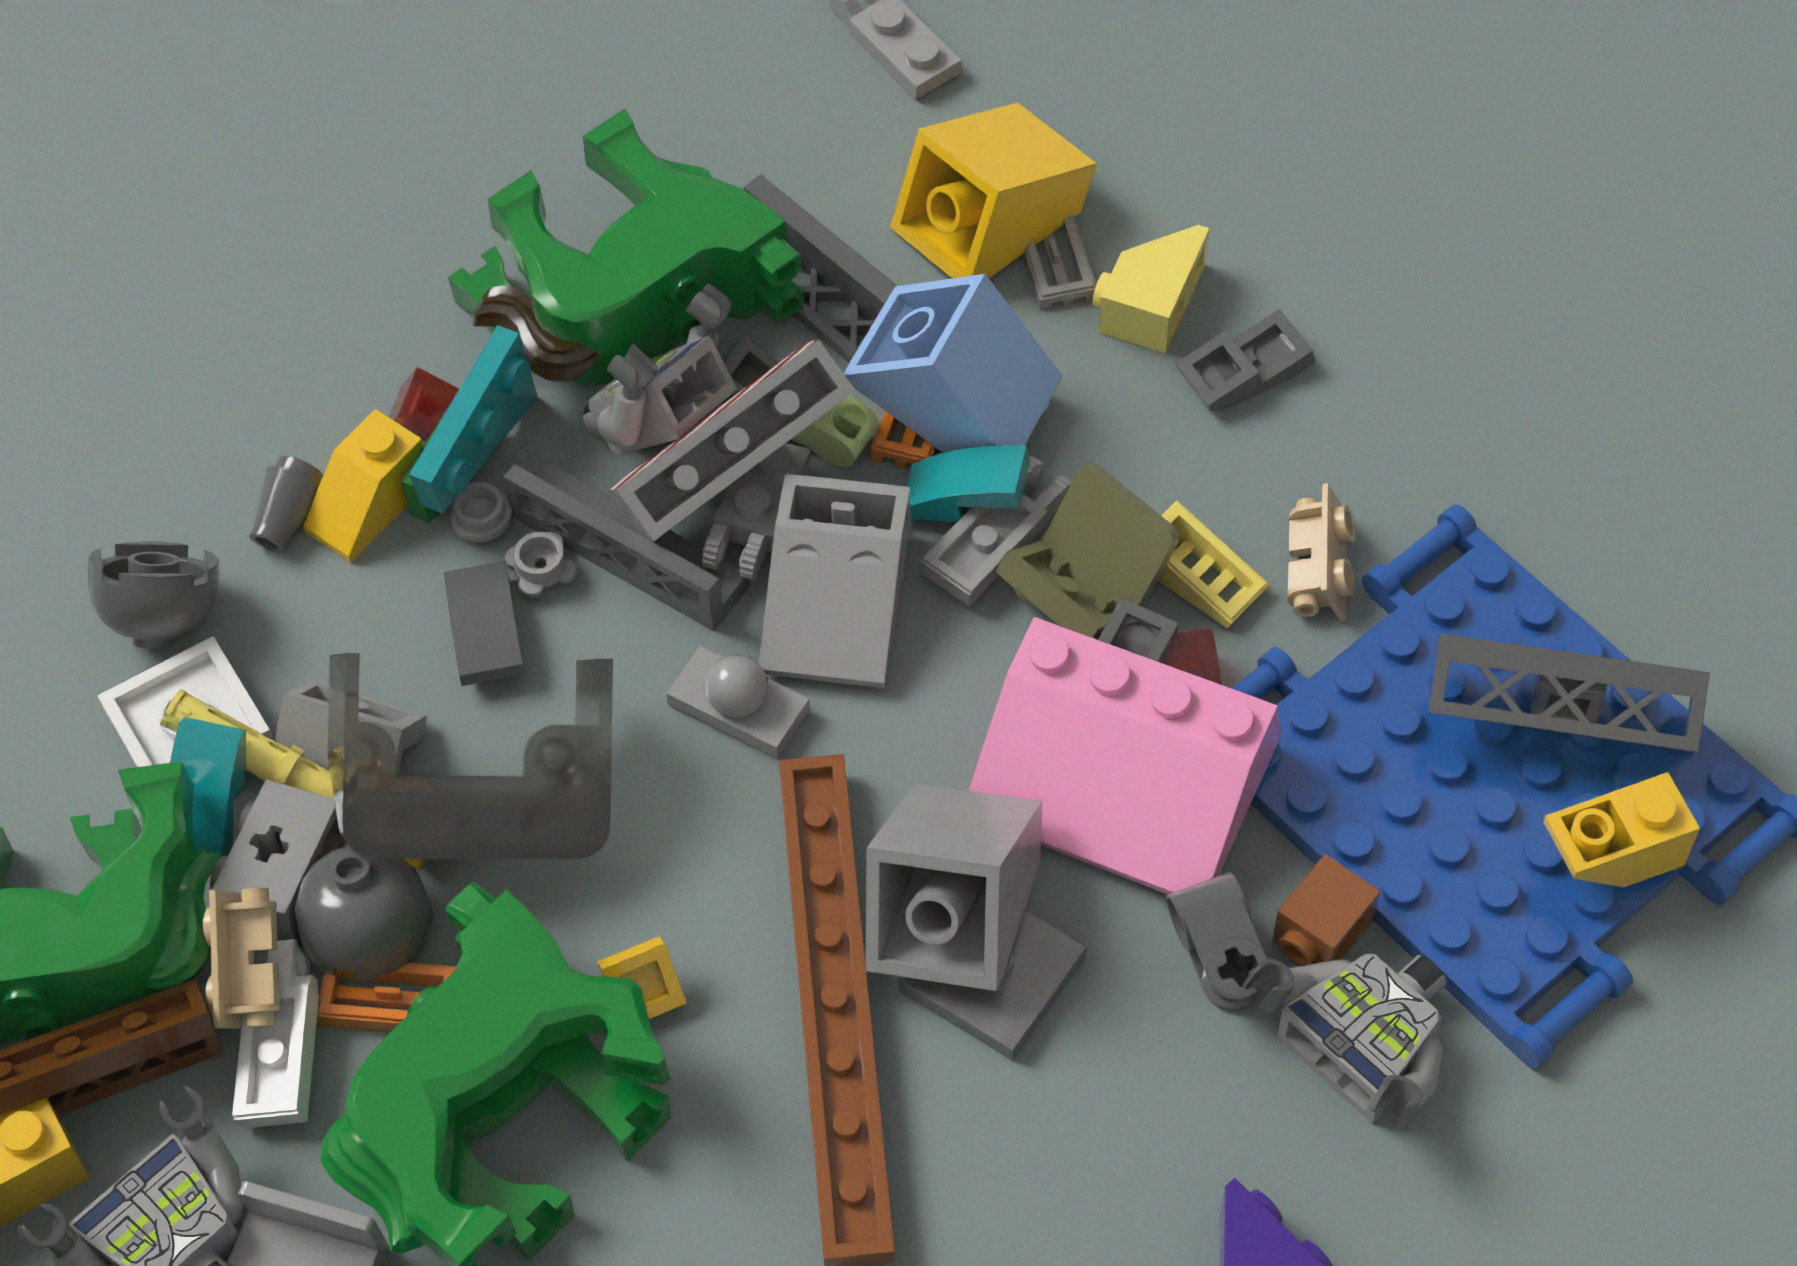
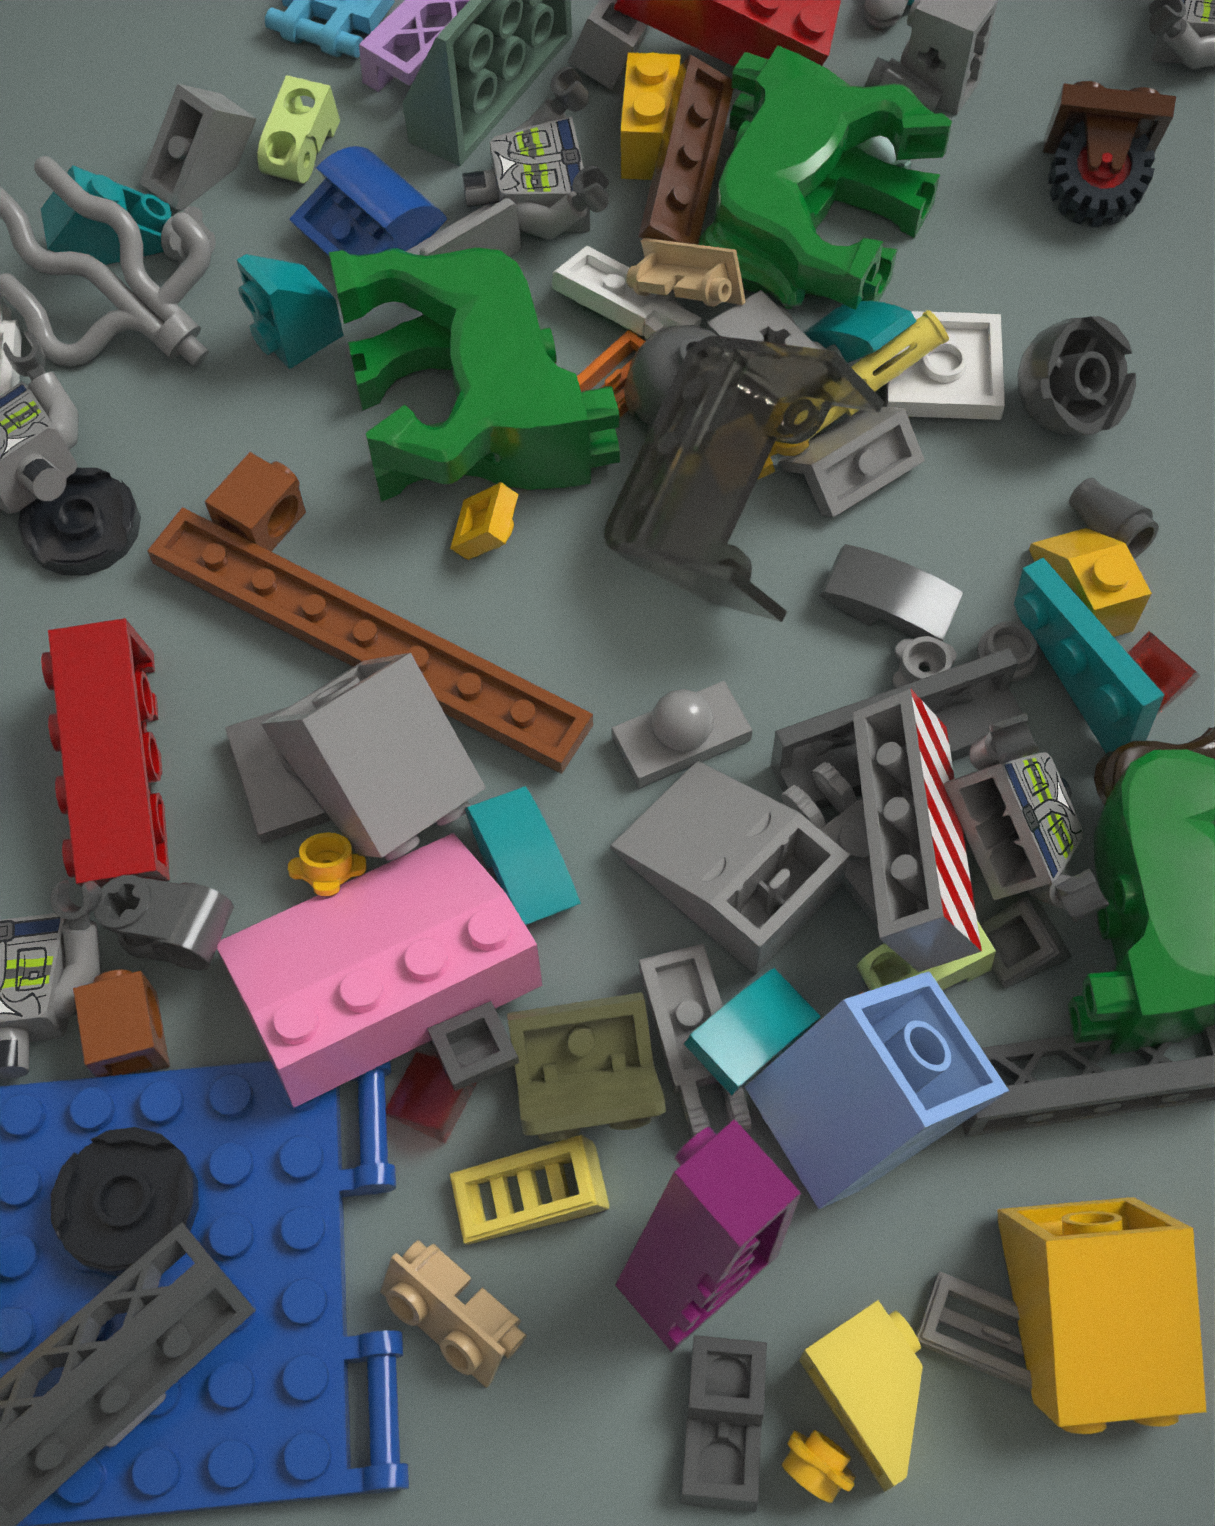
camera: 125 degrees right, 5 degrees up
none -> red wedge [41,618,170,888]
none -> black tile [51,1127,199,1276]
none -> dark orange brick [204,452,306,552]
none -> yellow plate [288,832,367,896]
none -> teal slope [465,786,581,925]
none -> magenta wedge [615,1119,801,1353]
none -> yellow plate [782,1430,856,1503]

